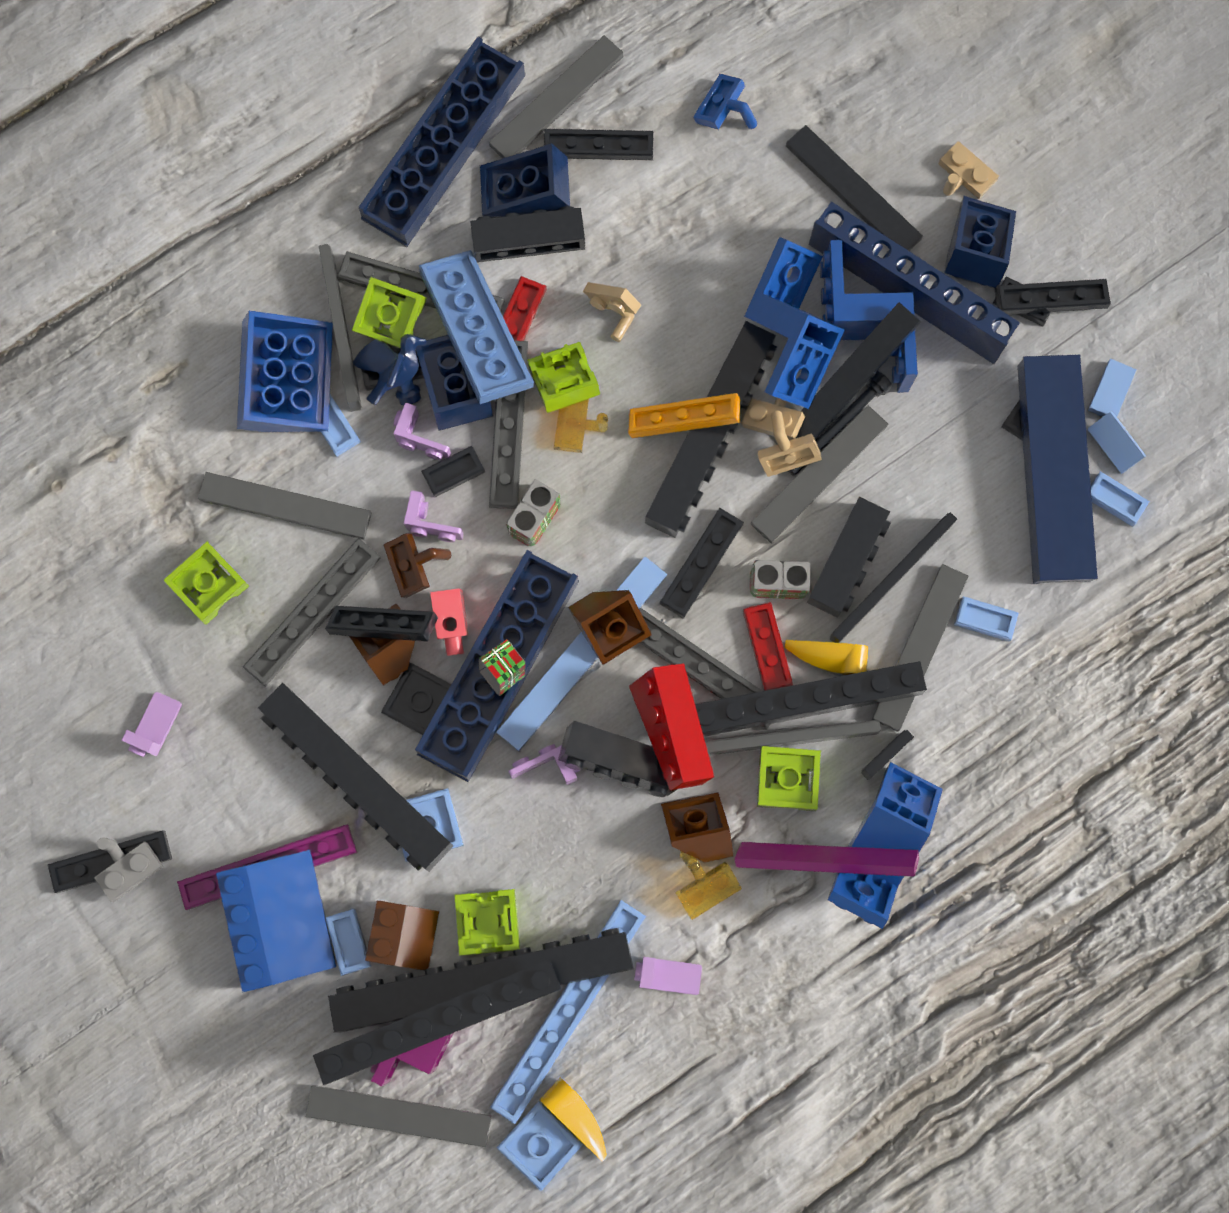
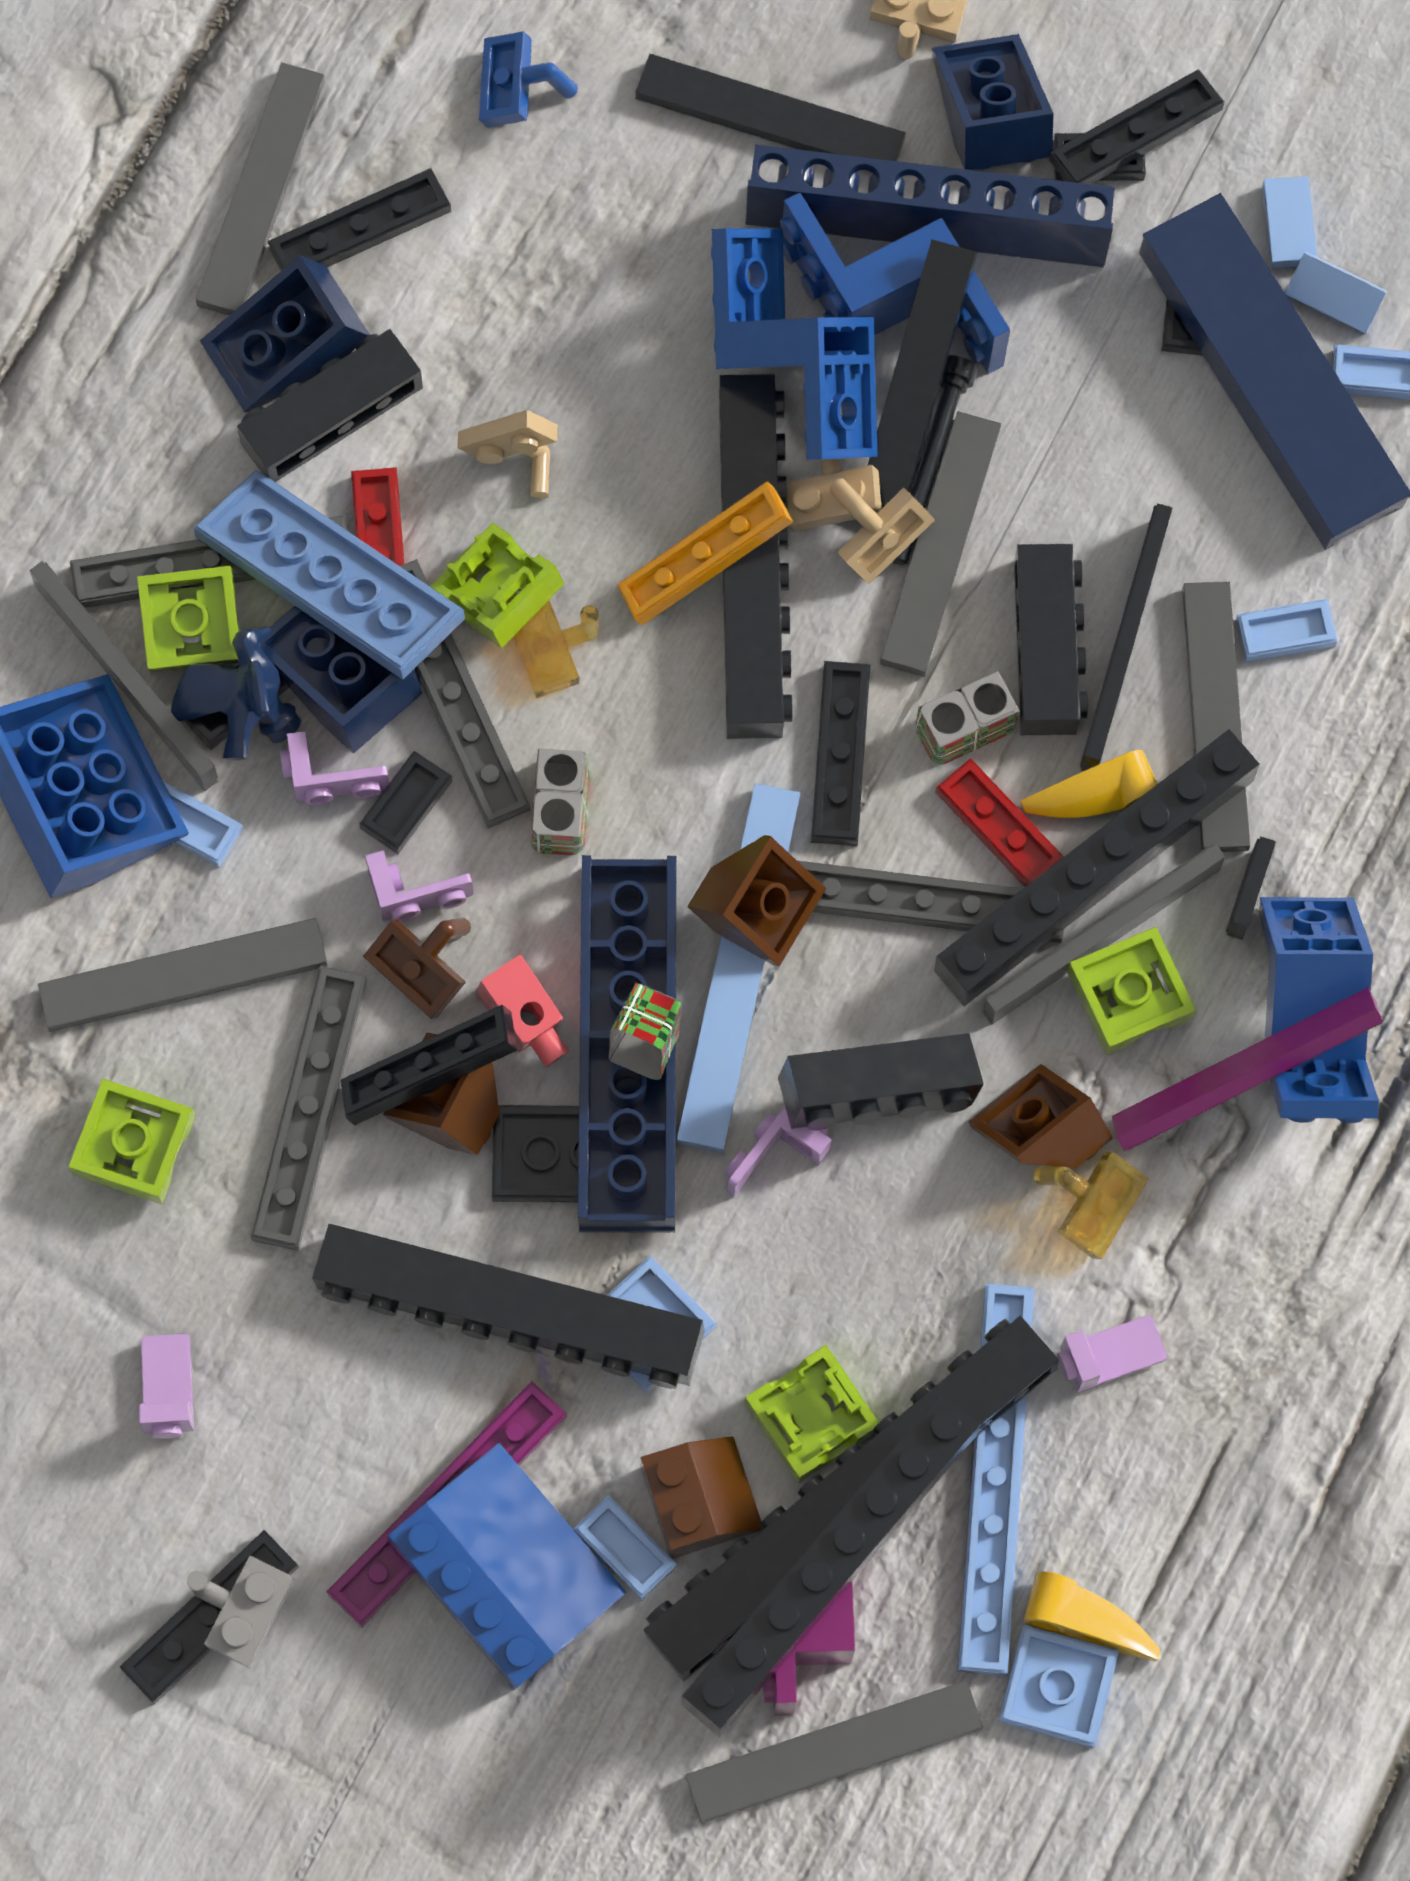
camera: 30 degrees left, 5 degrees down
dark blue tile [358,36,526,247] -> none
red wedge [629,663,714,790] -> none

